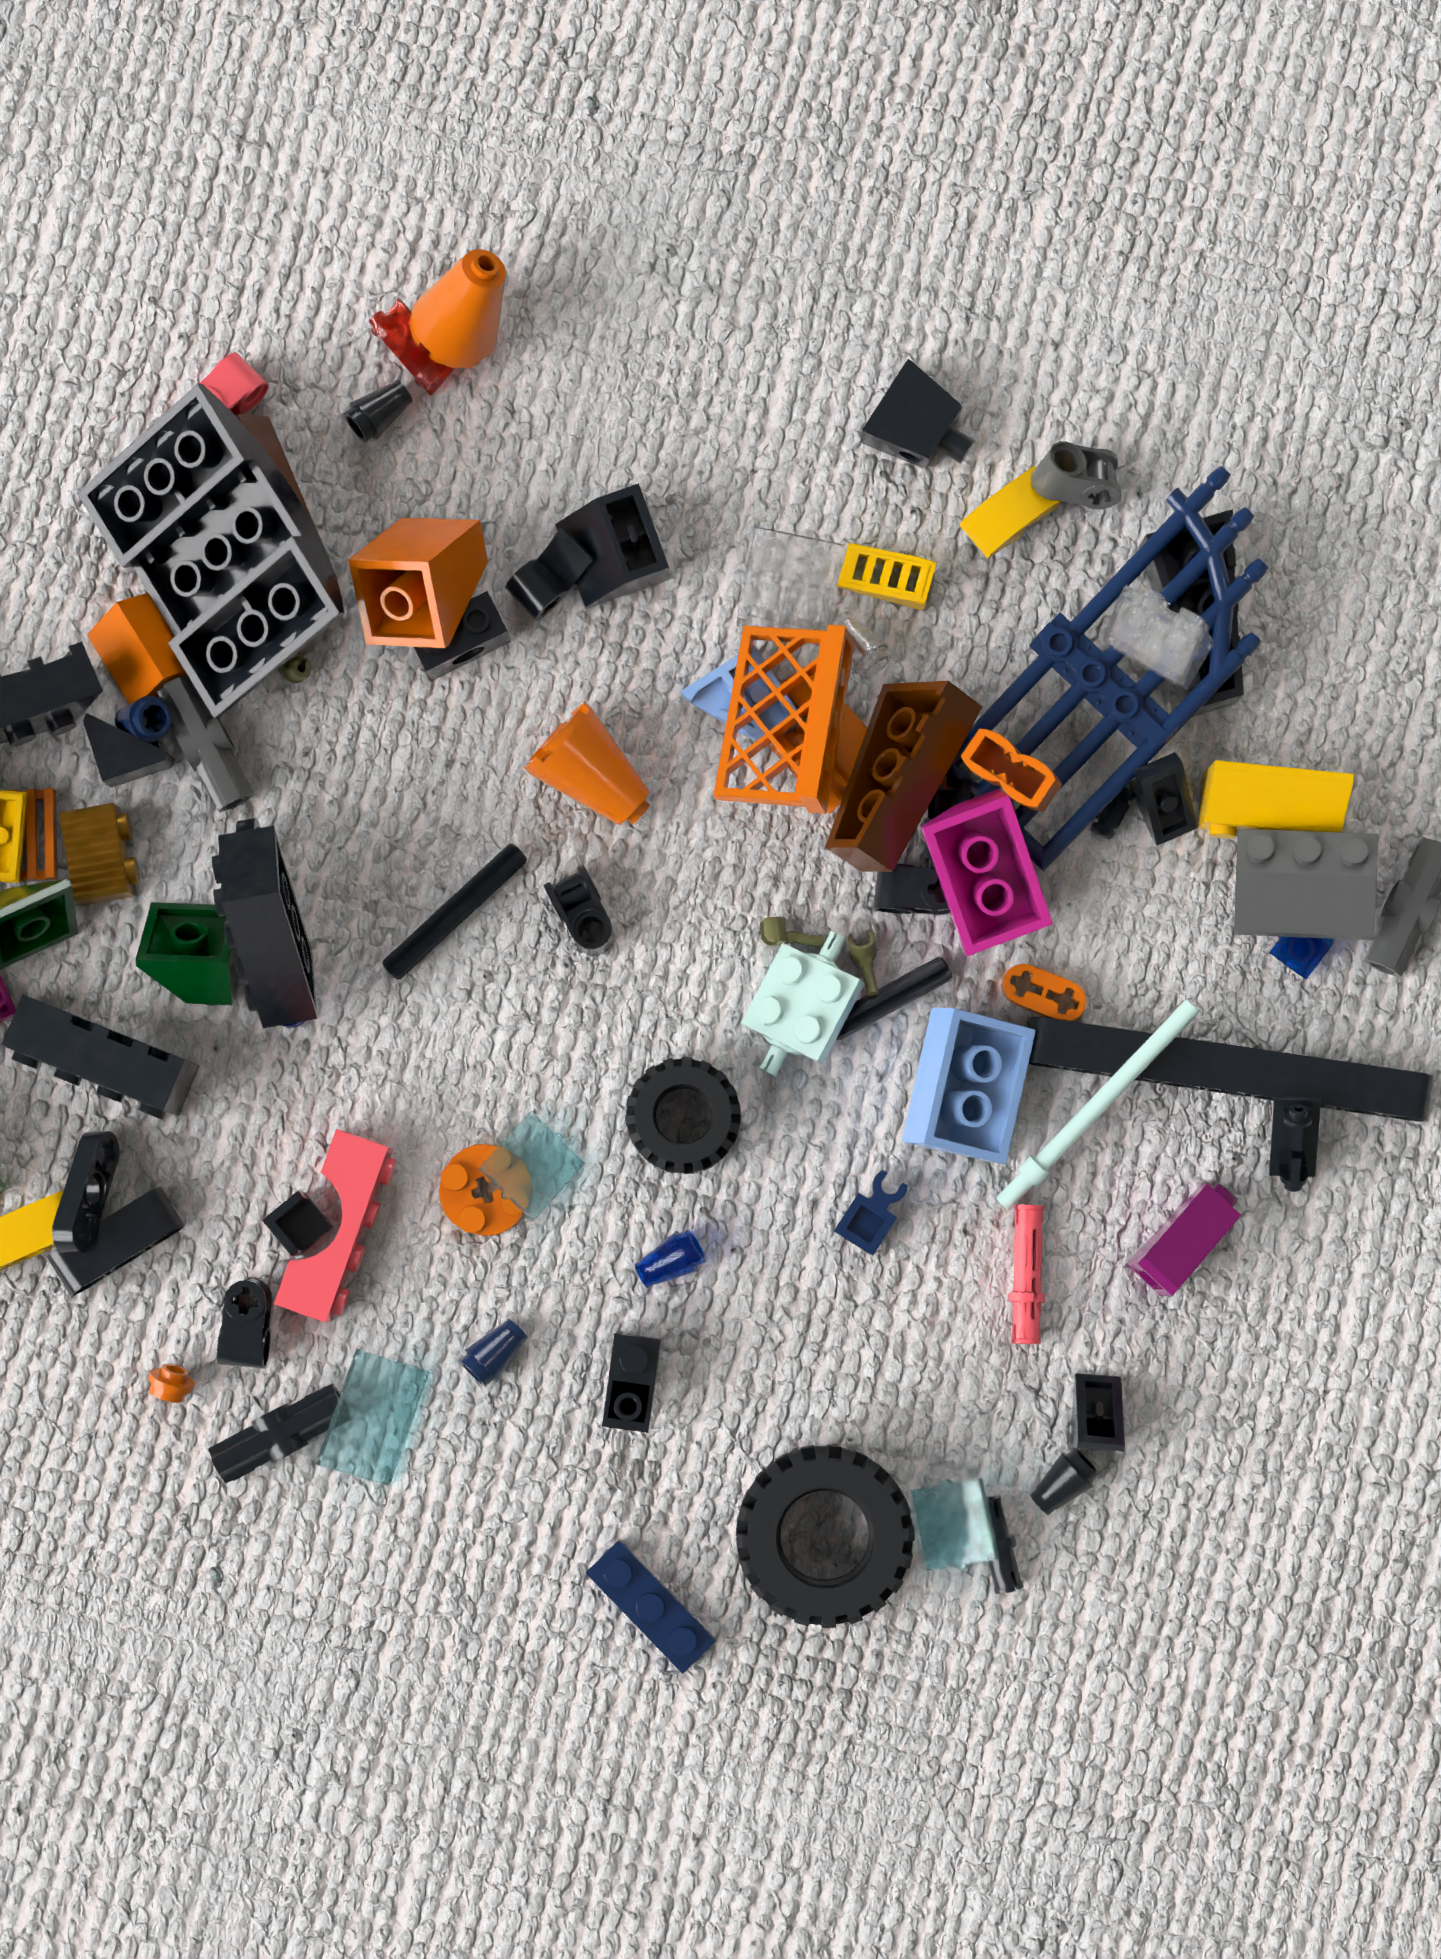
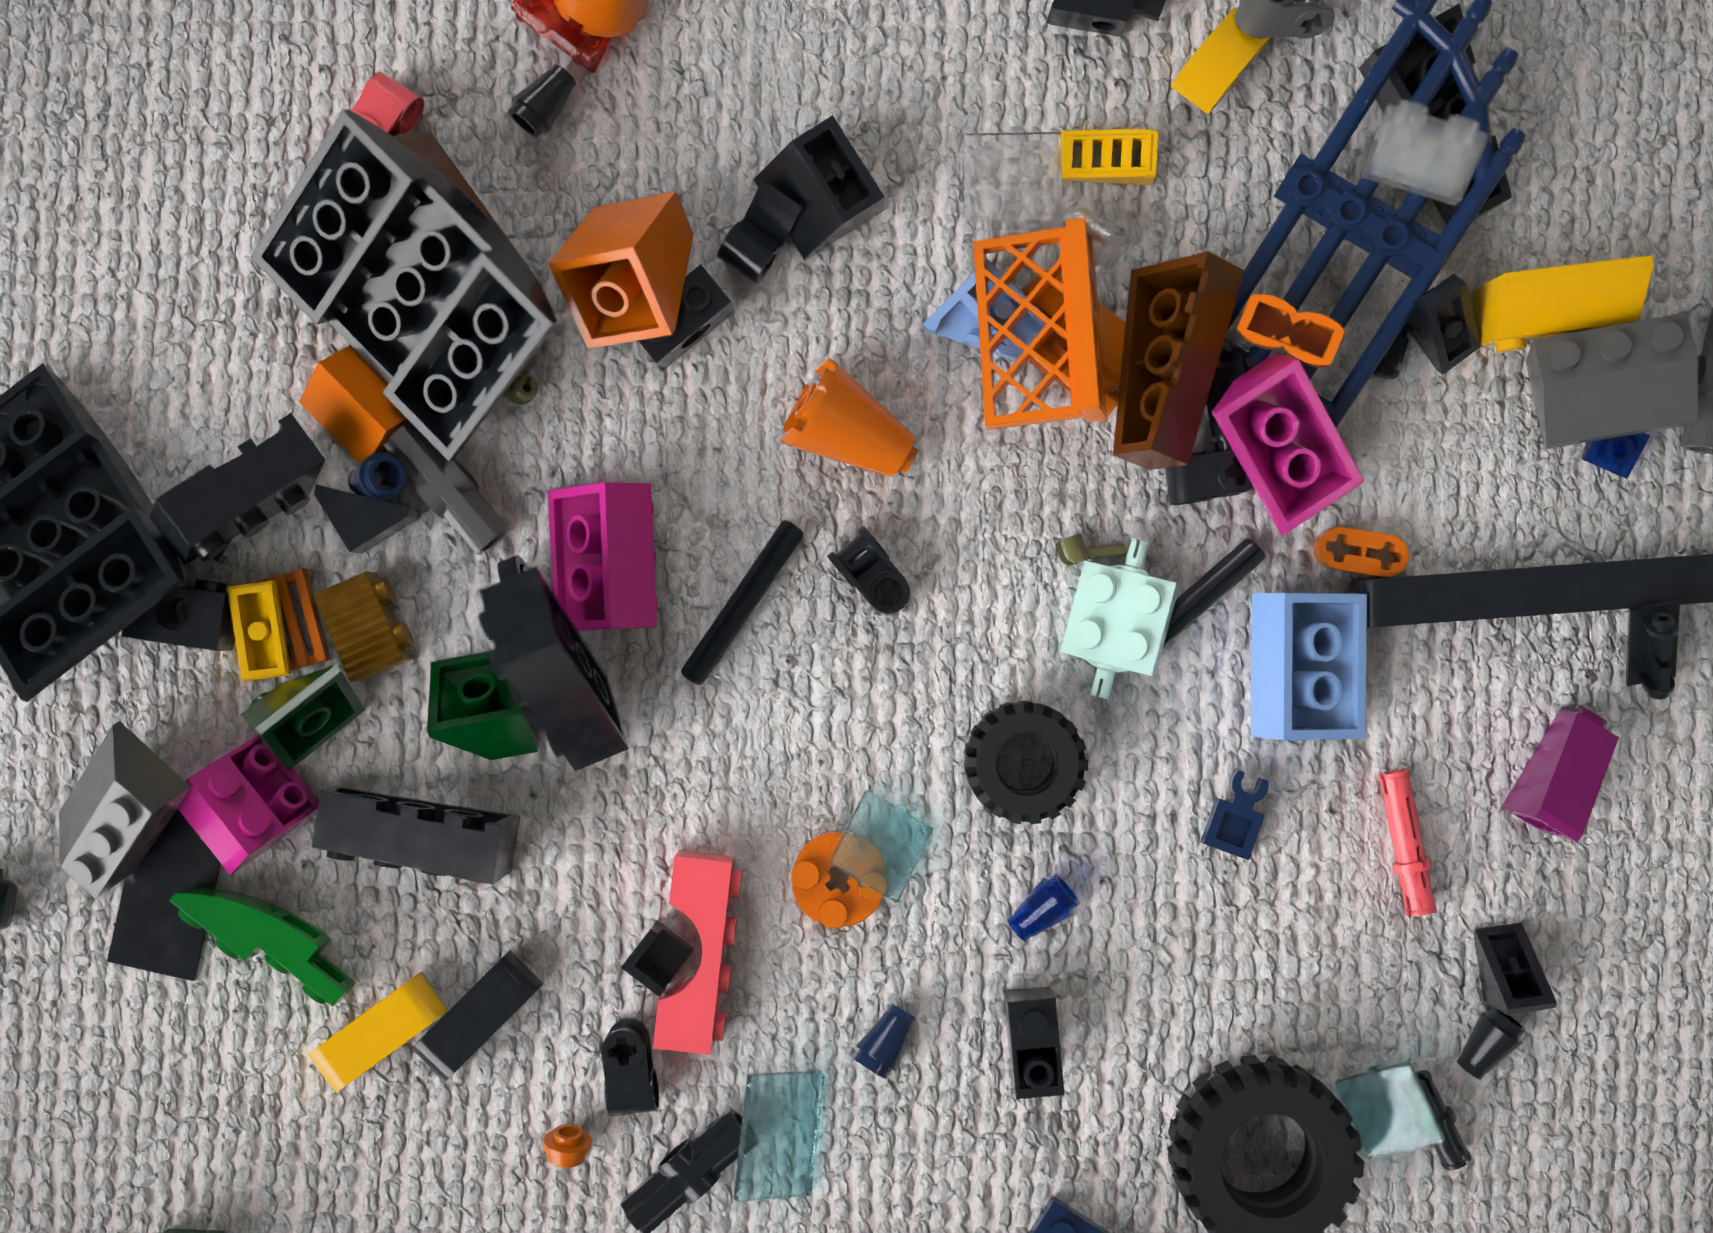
camera: 15 degrees left, 5 degrees up
black beam [52,1131,120,1253] -> none
olive hand [848,930,879,996] -> none
light aqua bar [996,999,1200,1210] -> none
none -> dark pink slope [548,482,658,631]

